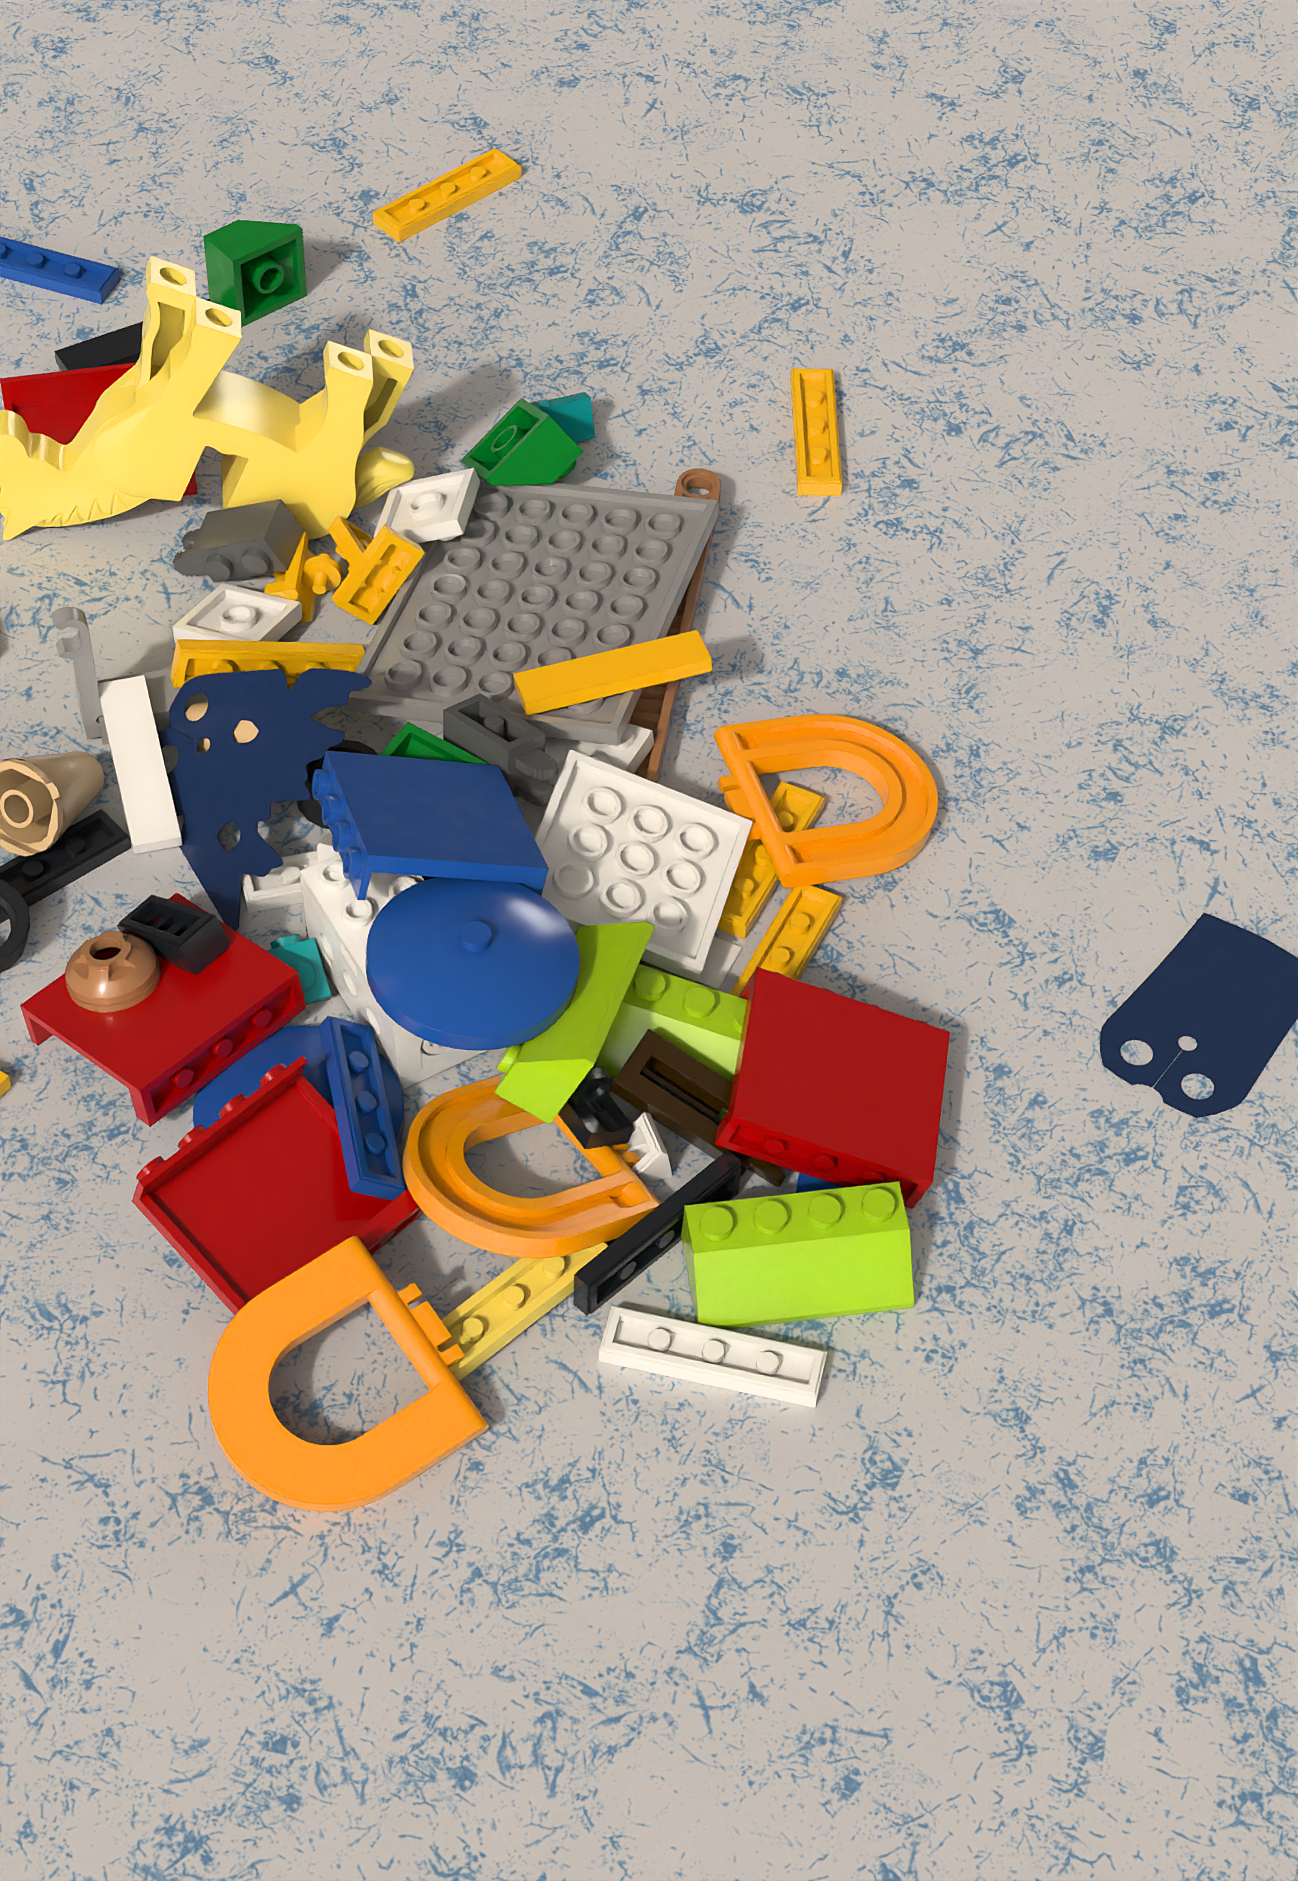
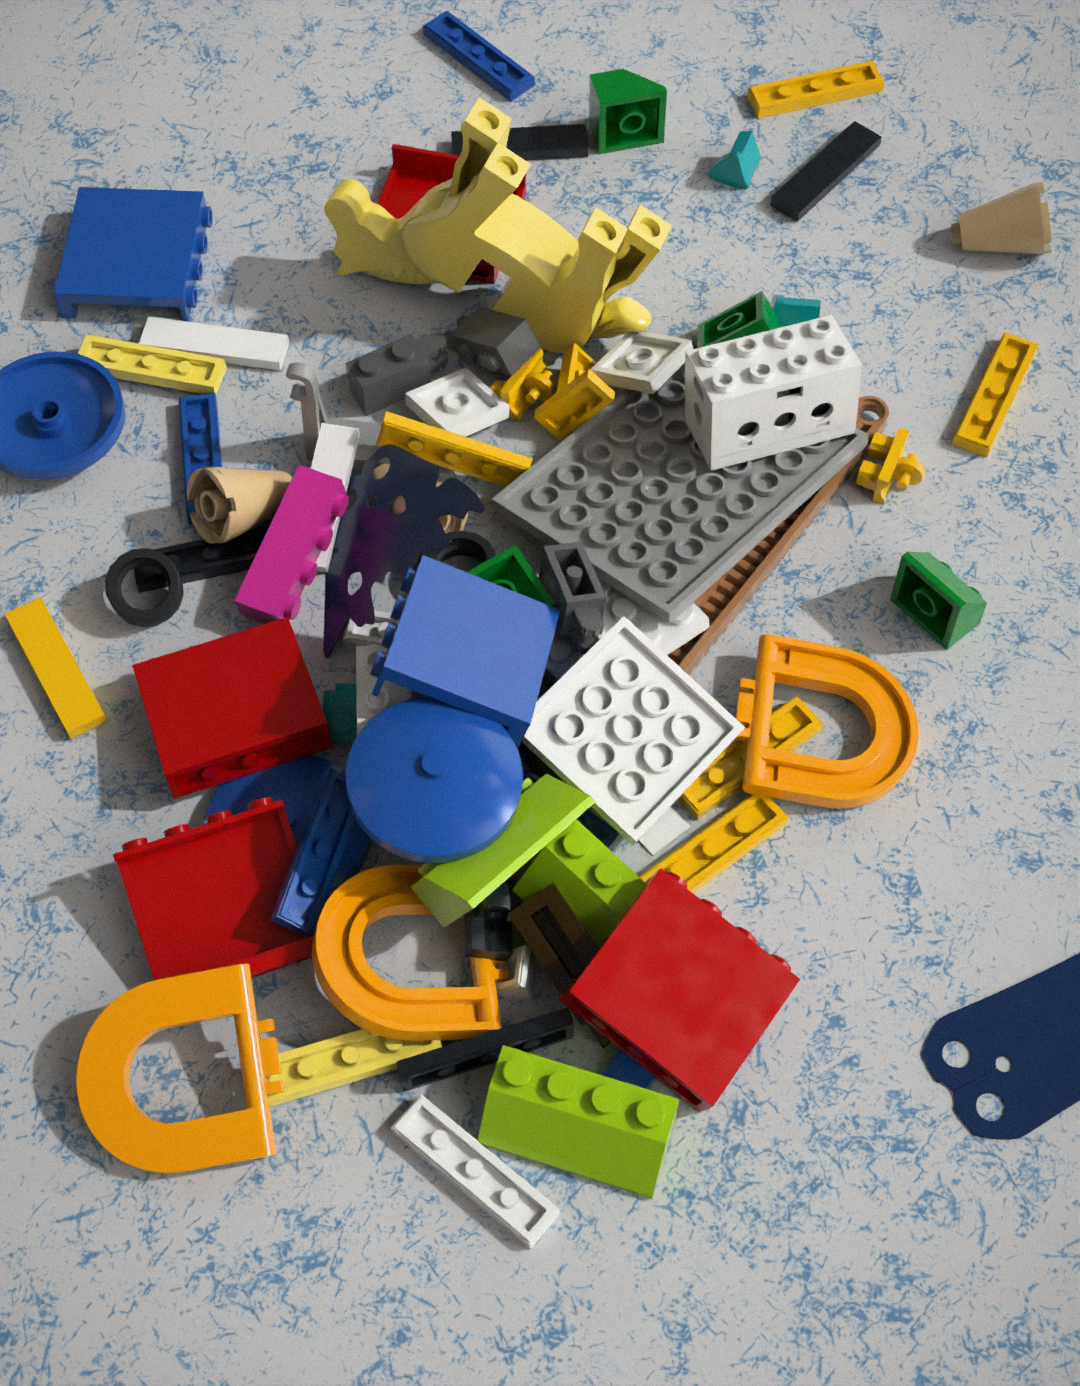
camera: 30 degrees right, 10 degrees up
medium nougat piece [65,931,161,1012] -> none
black slope [117,895,229,974] -> none
yellow tile [513,630,712,716] -> none
none -> dark pink brick [234,465,349,623]
none -> dark grey hinge [345,332,449,416]
none -> white piece [685,315,862,471]
none -> teal tile [708,131,761,189]
none -> black tile [770,121,882,222]
none -> yellow hips [856,428,924,505]
none -> green slope [890,551,987,650]
none -> tan cone [951,182,1051,255]

